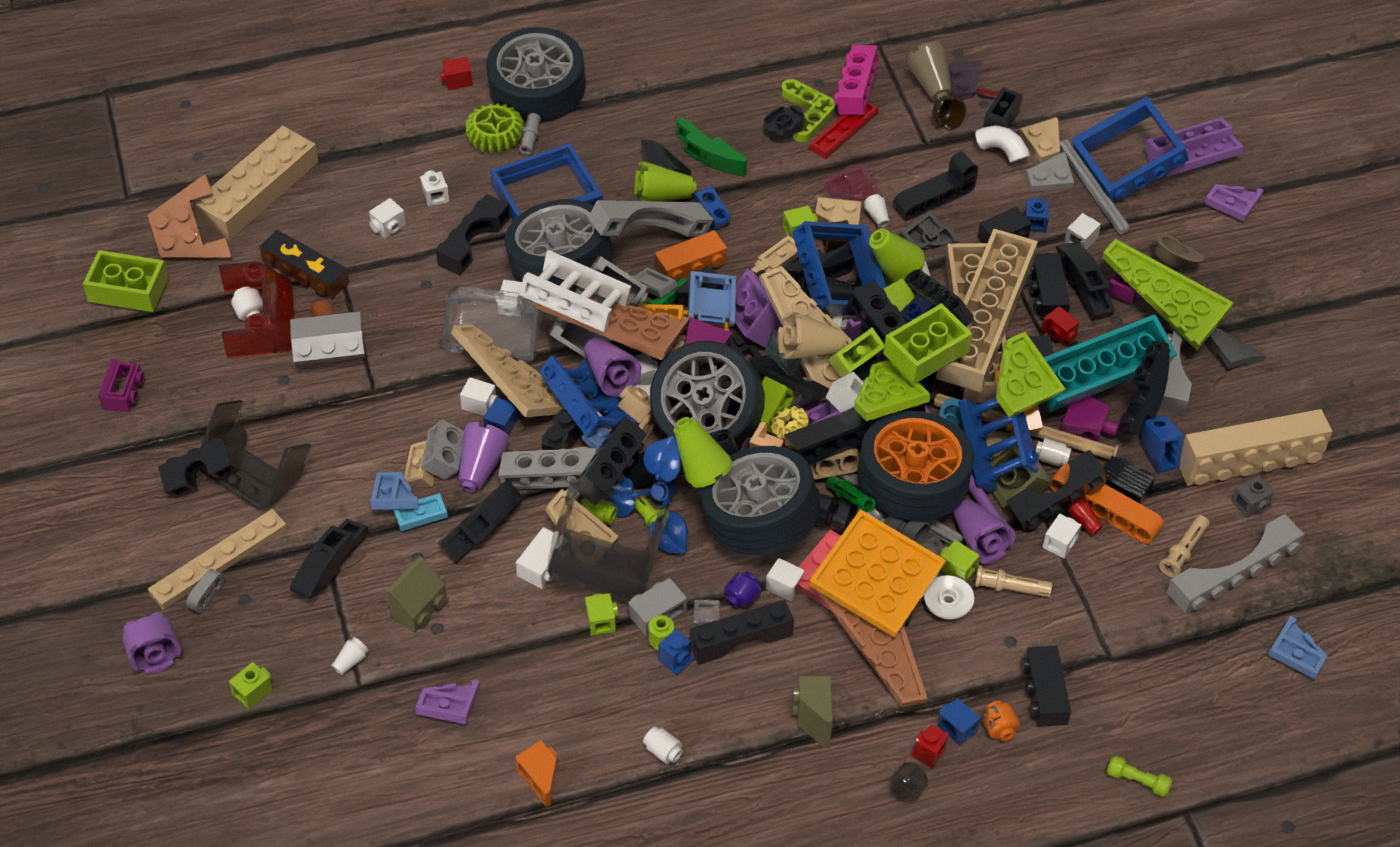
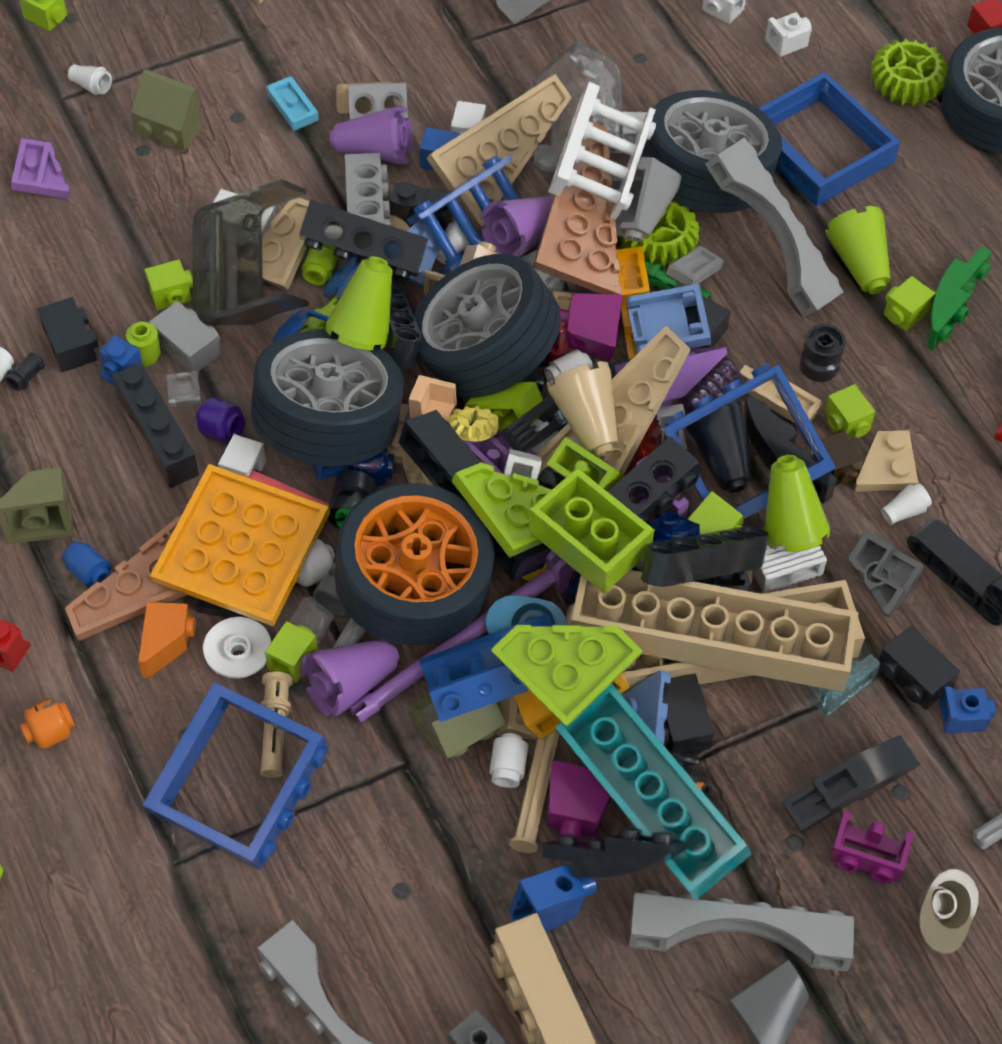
camera: 80 degrees right, 5 degrees up
black slope [290,518,368,600] -> none
medium blue wing [370,472,419,510] -> none
black arch [436,194,510,276] -> none
black slope [438,479,523,562] -> none
light grey pin [519,113,541,155] -> none
black slope [641,140,691,176] -> none
orange brick [655,230,727,281] -> none
blue leg [694,186,730,230] -> none
clear pink slope [823,164,883,199] -> none
blue brick [938,698,981,746] -> none
black arch [1006,450,1107,532] -> none
black brick [1021,645,1071,727] -> none
black brick [1028,253,1070,320] -> none
red brick [1041,306,1079,346] -> none
white brick [1042,514,1081,559] -> none
orange beam [1050,464,1164,544] -> none
white brick [1064,213,1101,250] -> none
red cone [1068,499,1103,536] -> none
lime wing [1102,239,1234,350] -> none
black brick [1103,455,1155,504] -> none
tan pin [1159,515,1210,577] -> none
none -> black pin [5,352,45,391]
none -> black brick [37,297,99,373]
none -> blue brick [62,541,111,588]
none -> orange slope [138,602,196,678]
none -> blue window [143,682,329,870]
none -> black wheel [800,324,846,382]
none -> lime brick [883,276,935,332]

